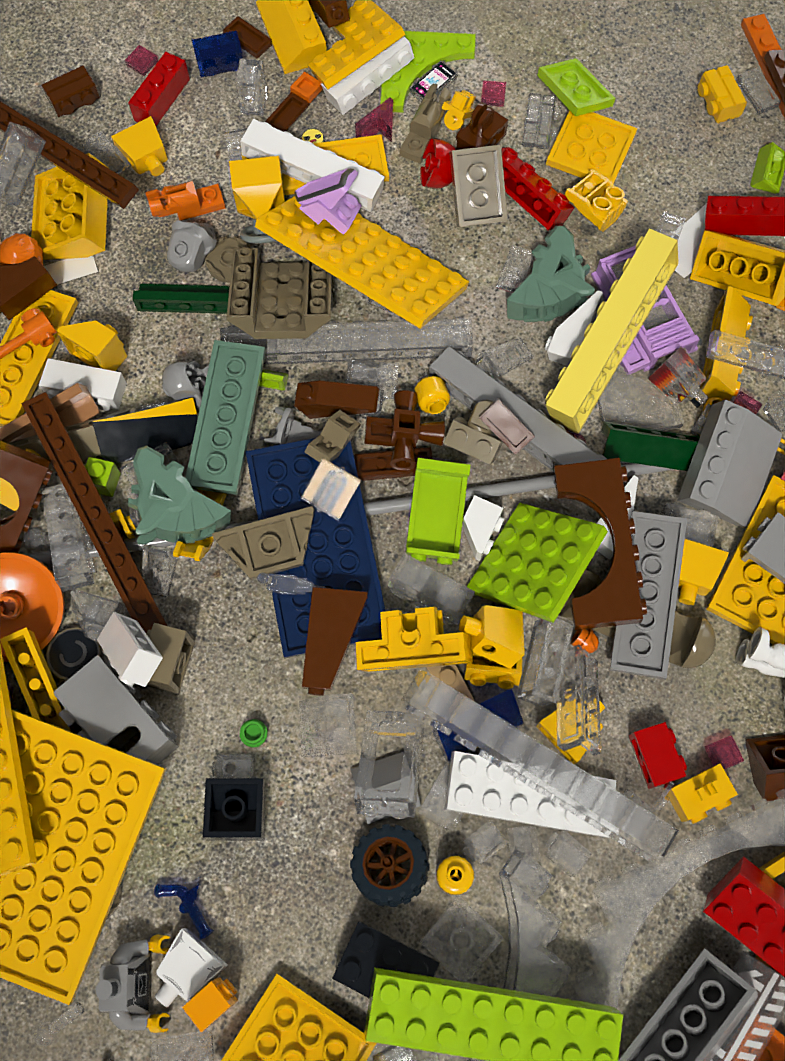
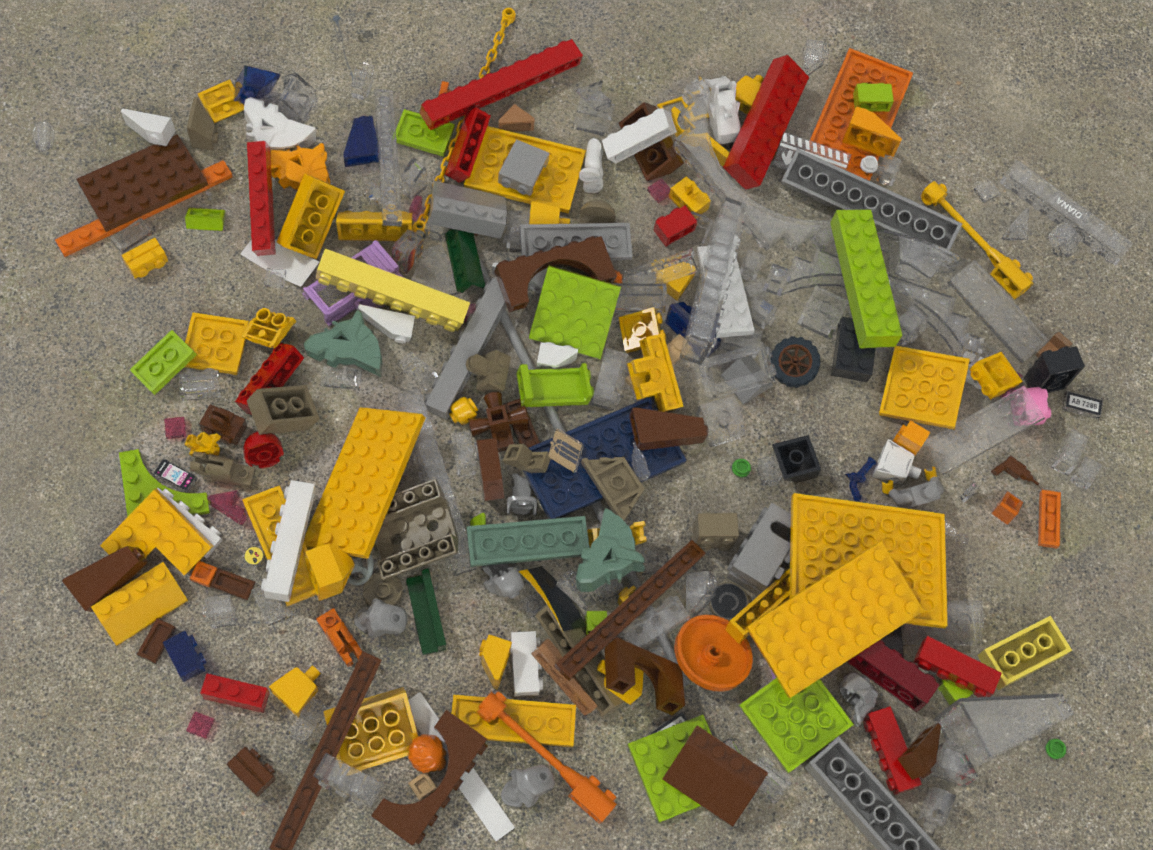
camera: 115 degrees left, 5 degrees down
white brick [97,612,163,687] -> none
lavender piece [294,168,362,235] -> none
yellow head [436,856,474,895] -> none
yellow torso [459,605,525,669] -> none
tile [479,398,535,455] -> none

